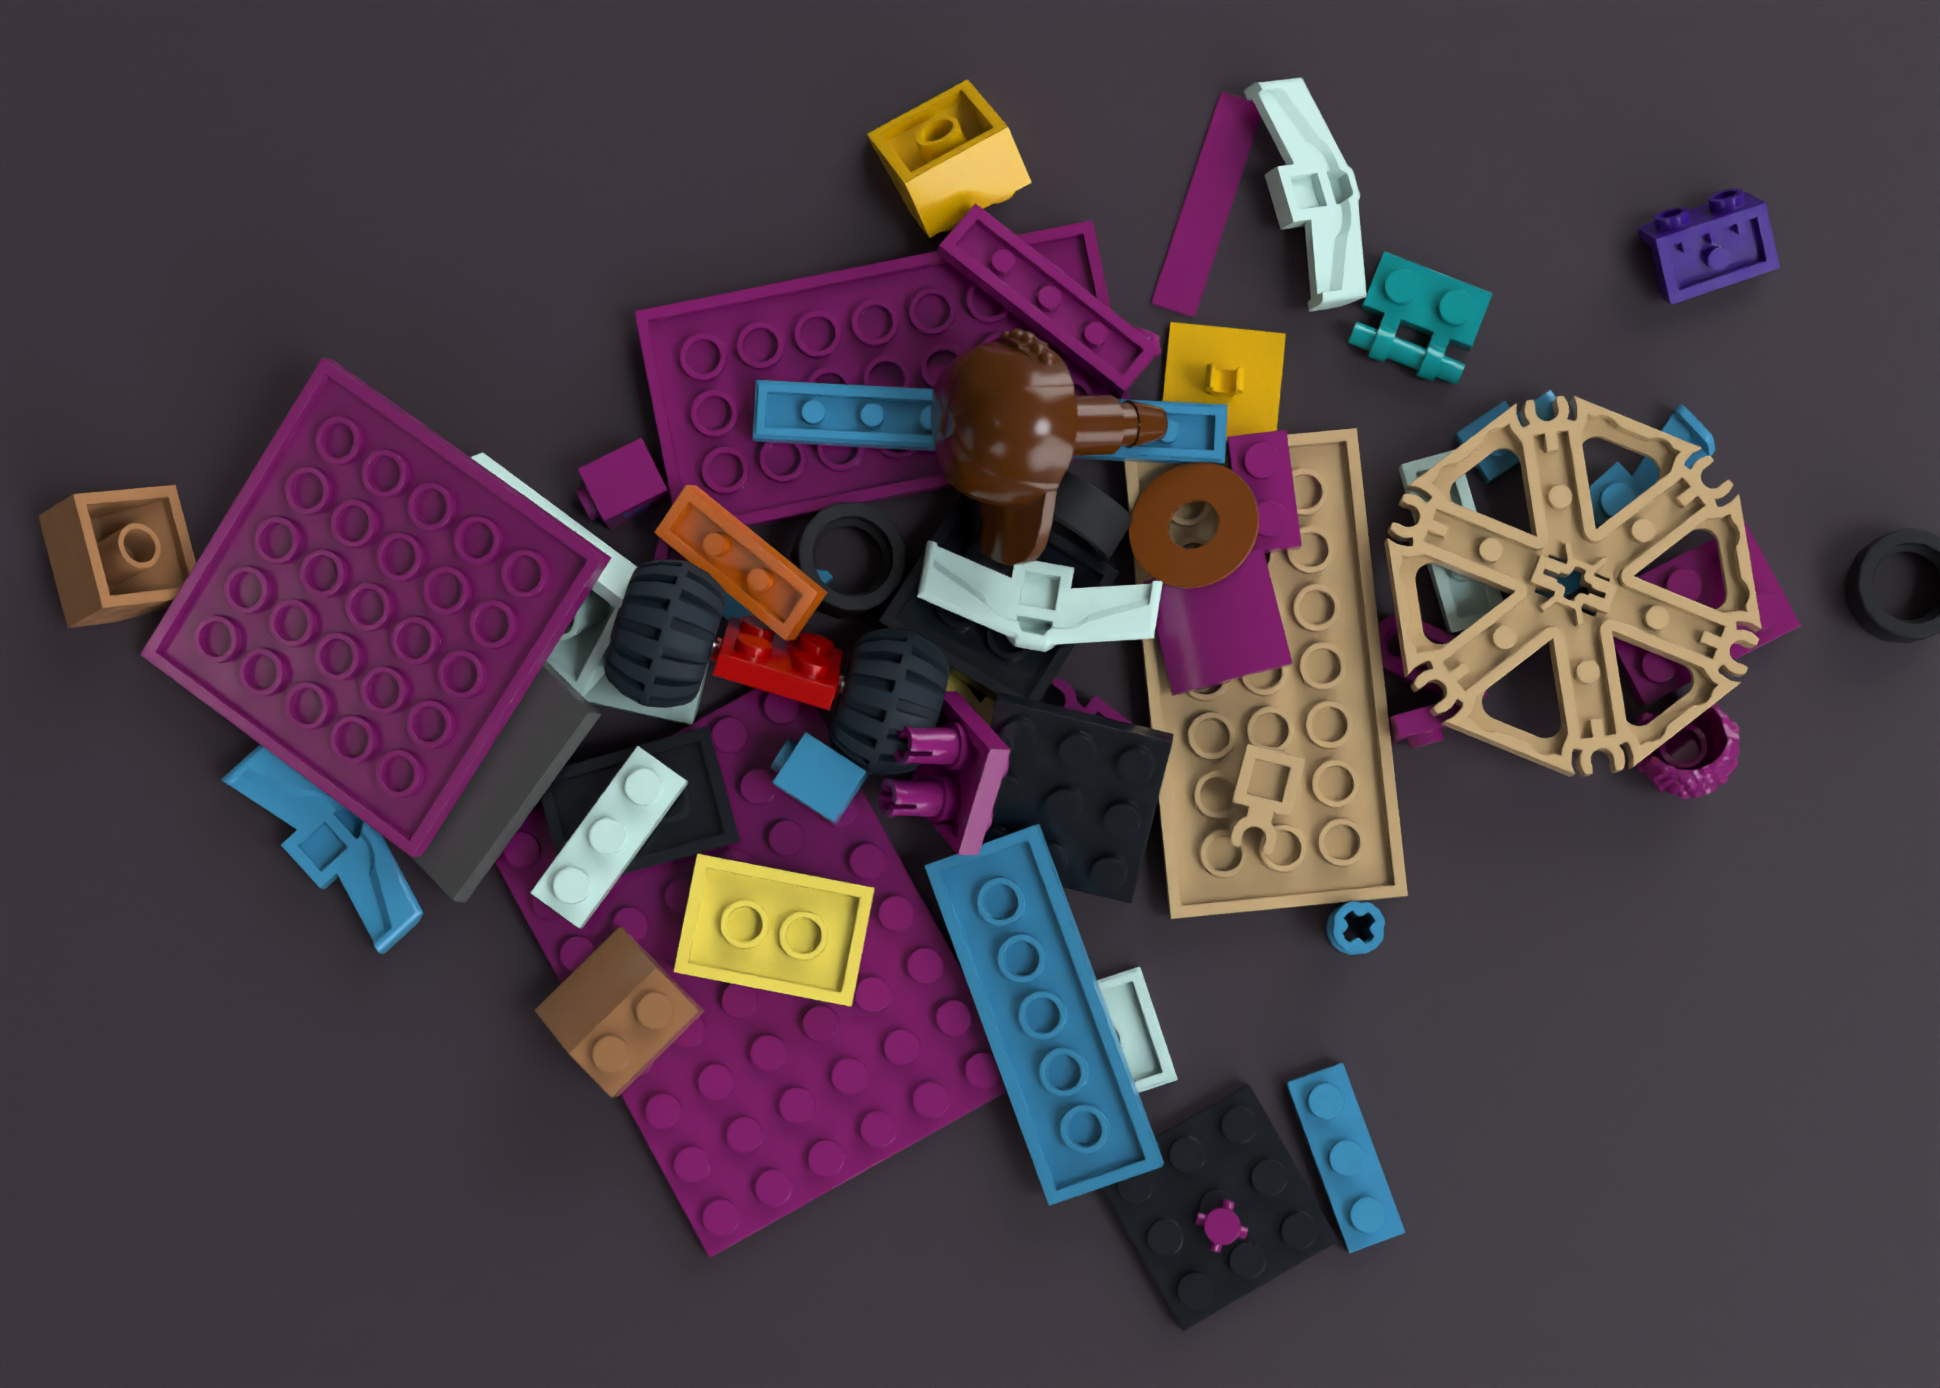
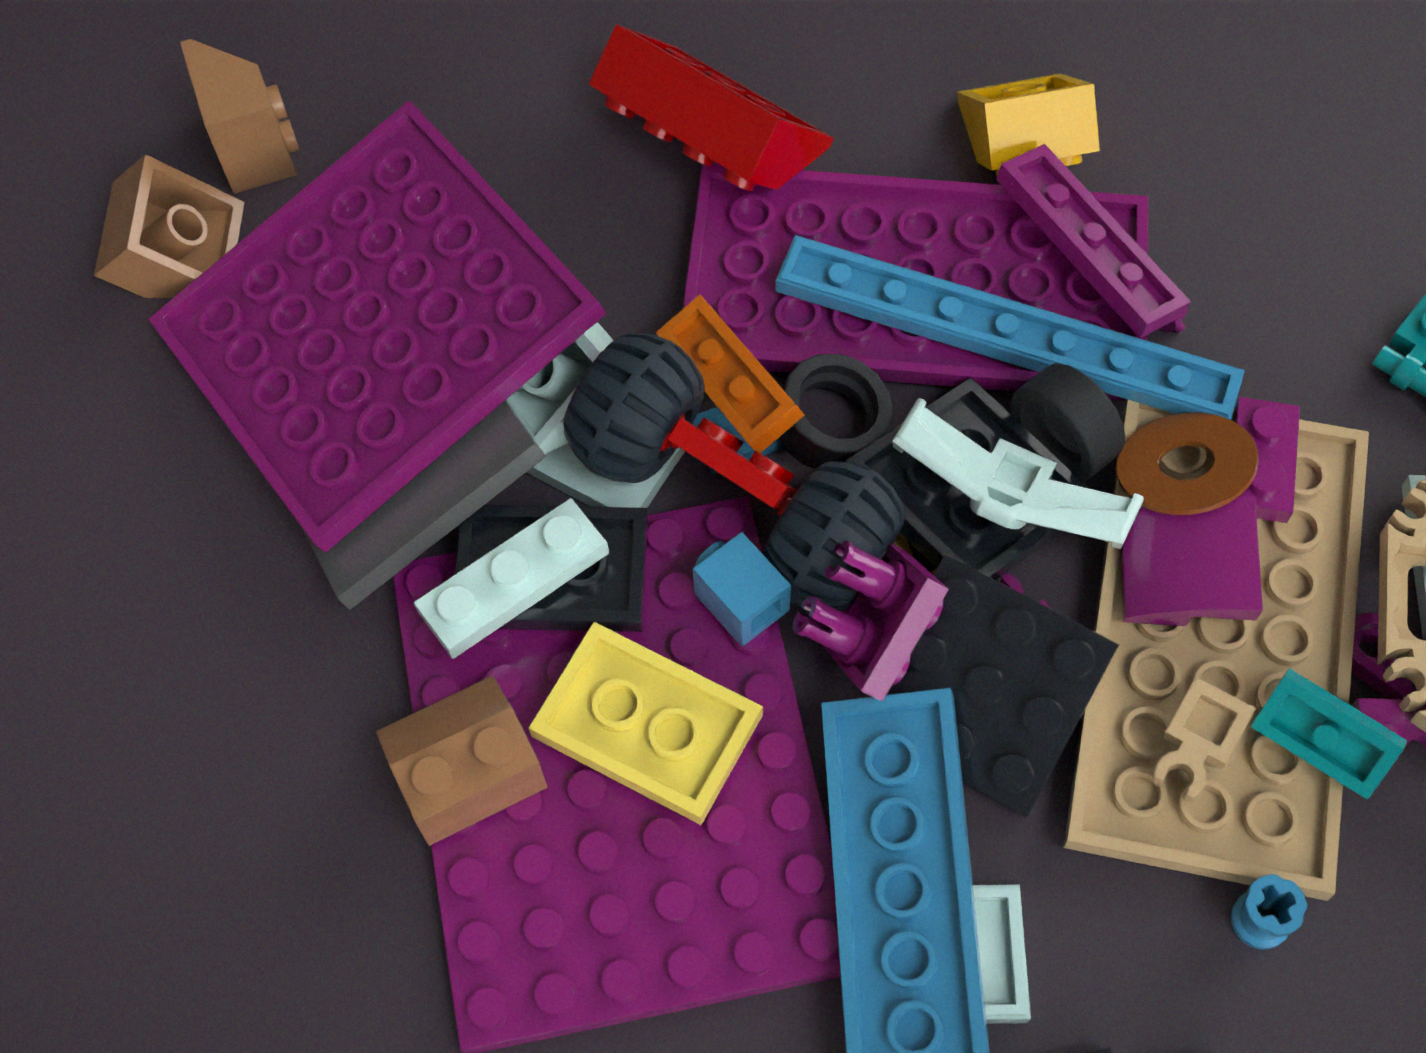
camera: 20 degrees right, 20 degrees down
dark azure plate [221,744,424,954] -> none
magenta brick [575,438,671,530] -> none
reddish brown piece [930,329,1168,565] -> none
magenta sticker [1152,92,1261,317] -> none
yellow piece [1162,322,1286,439] -> none
light aqua plate [1243,78,1366,312] -> none
none -> medium nougat slope [180,39,300,194]
none -> red slope [588,24,834,192]
none -> teal plate [1251,668,1407,800]

